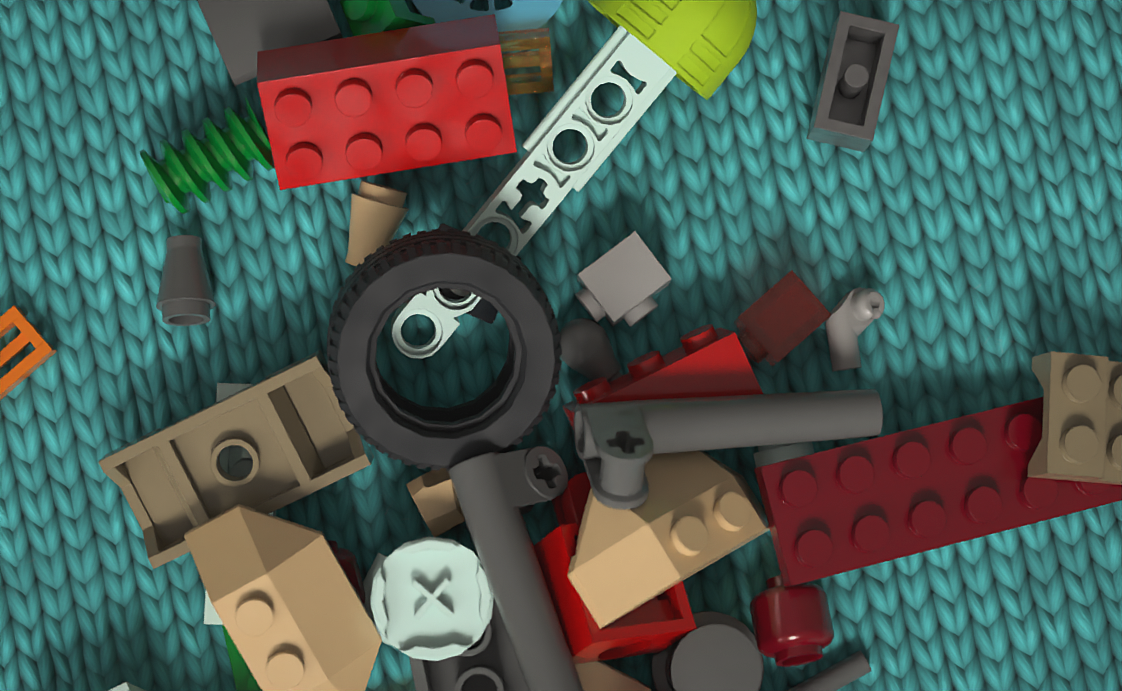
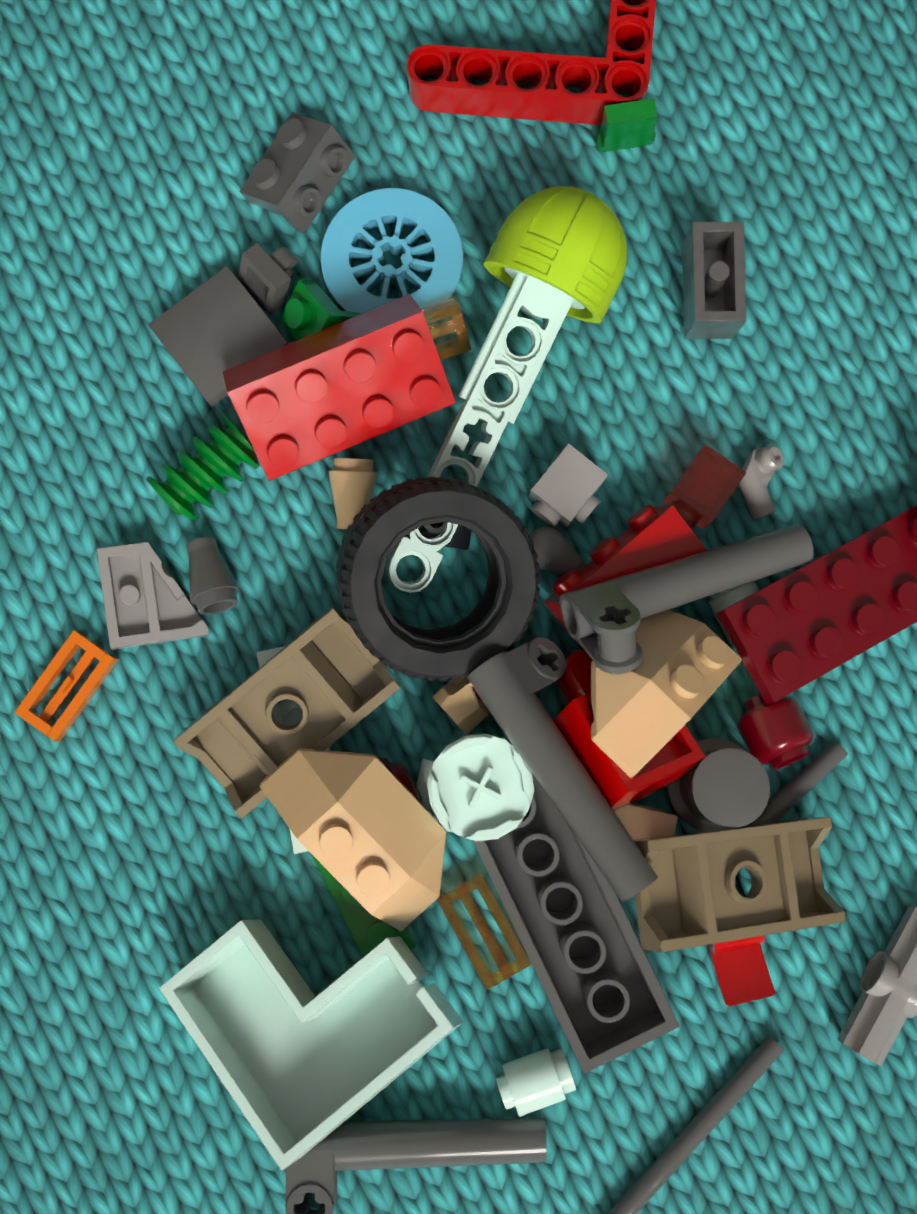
camera: 15 degrees left, 0 degrees up
none -> light grey wing [96,542,209,650]

